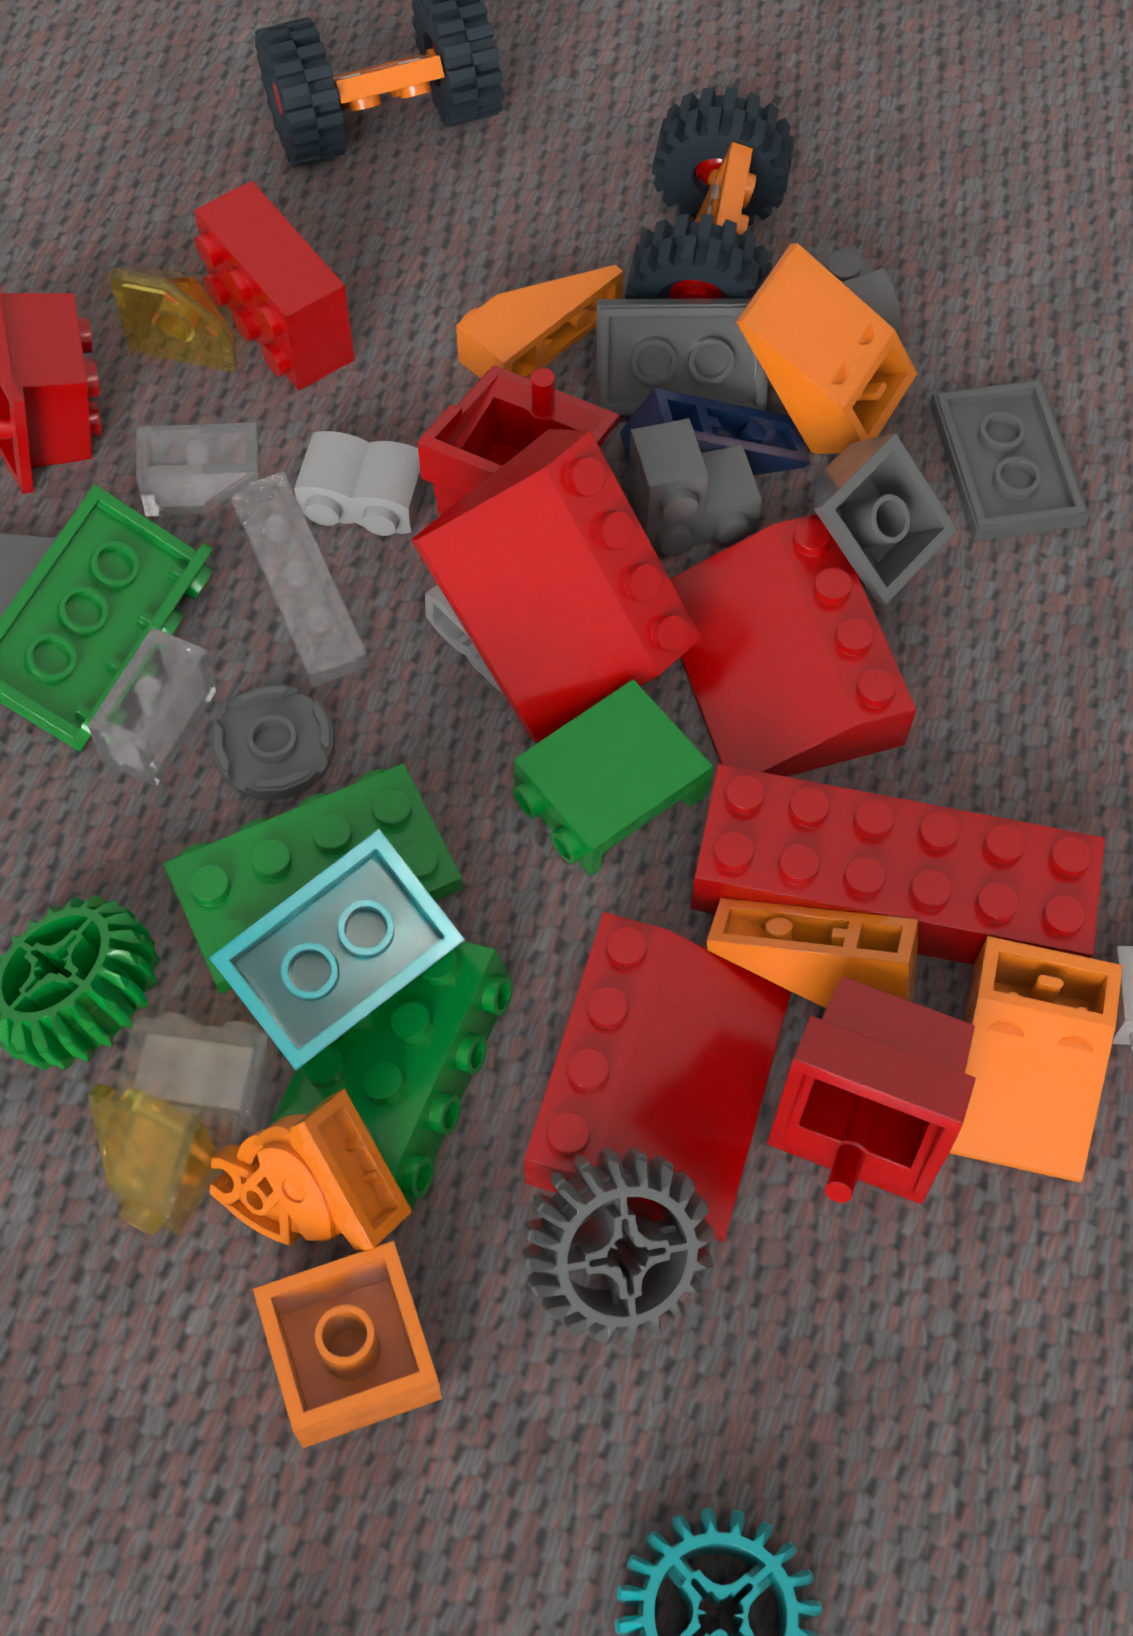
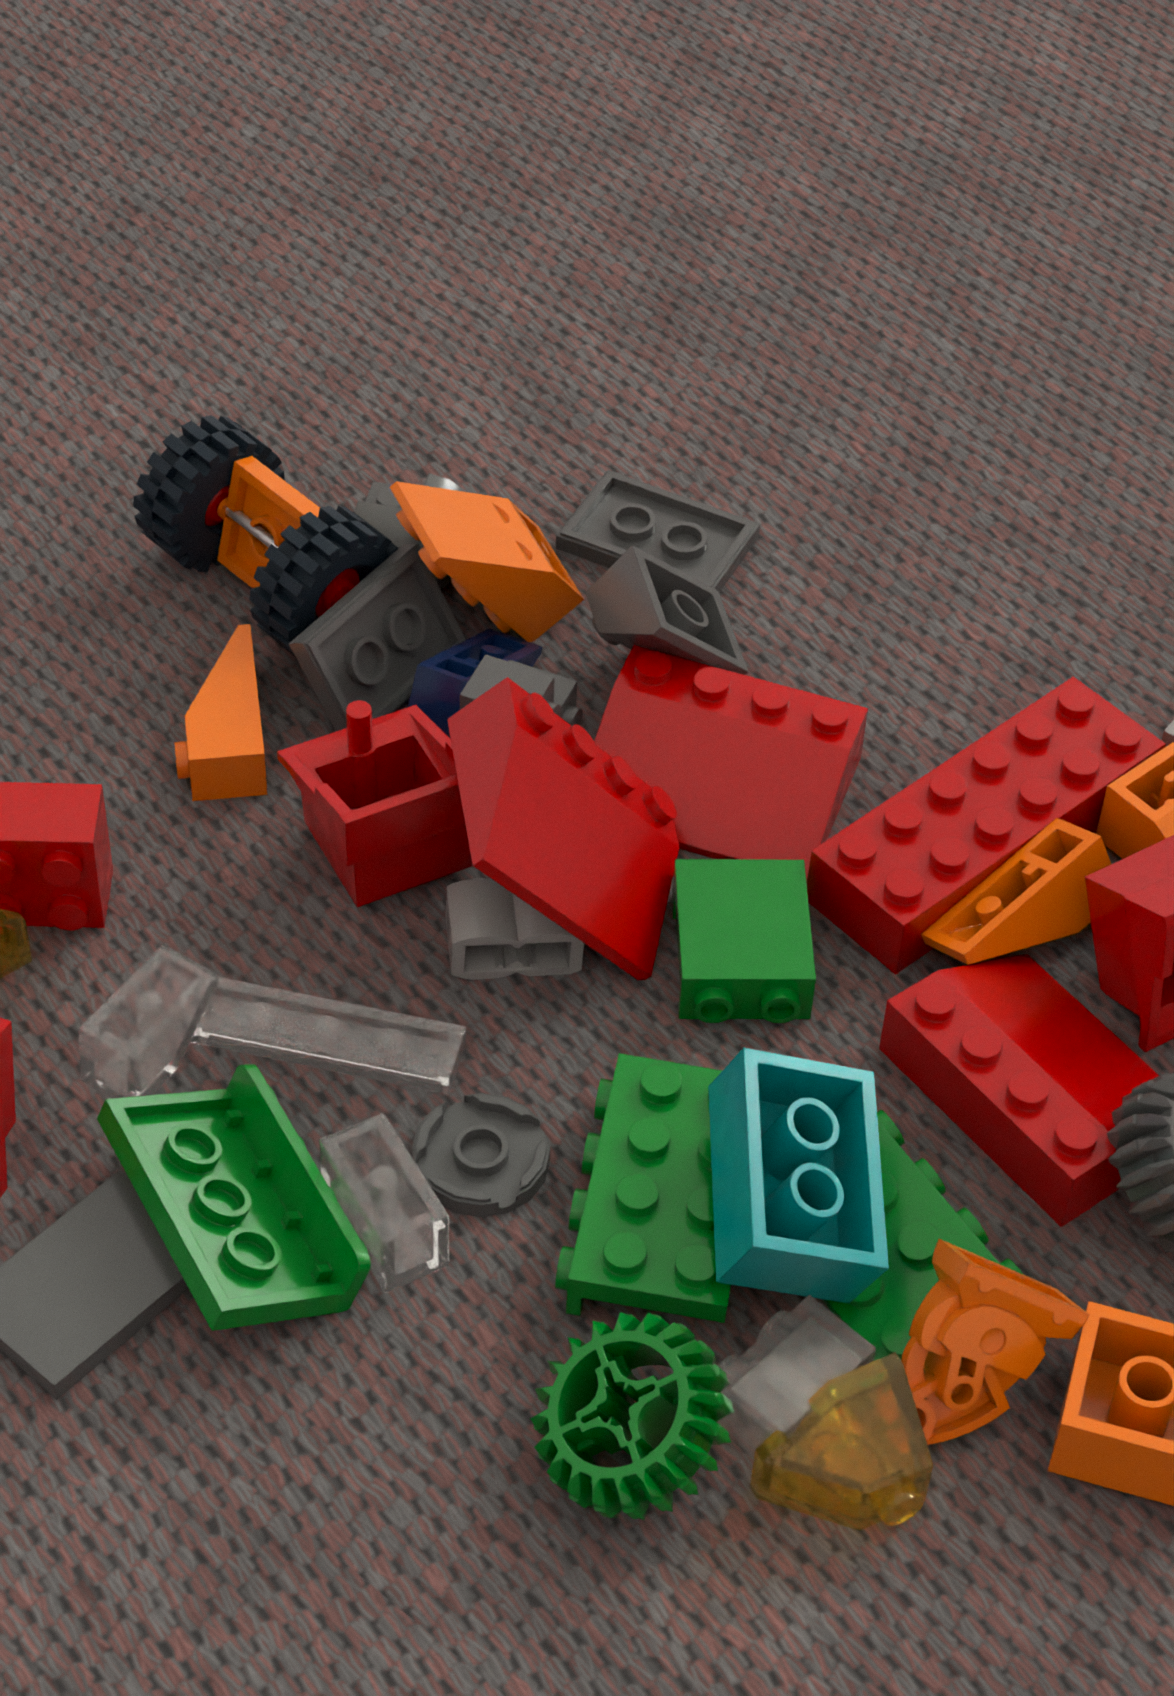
camera: 55 degrees left, 15 degrees down
light grey brick [294,431,427,536] -> none

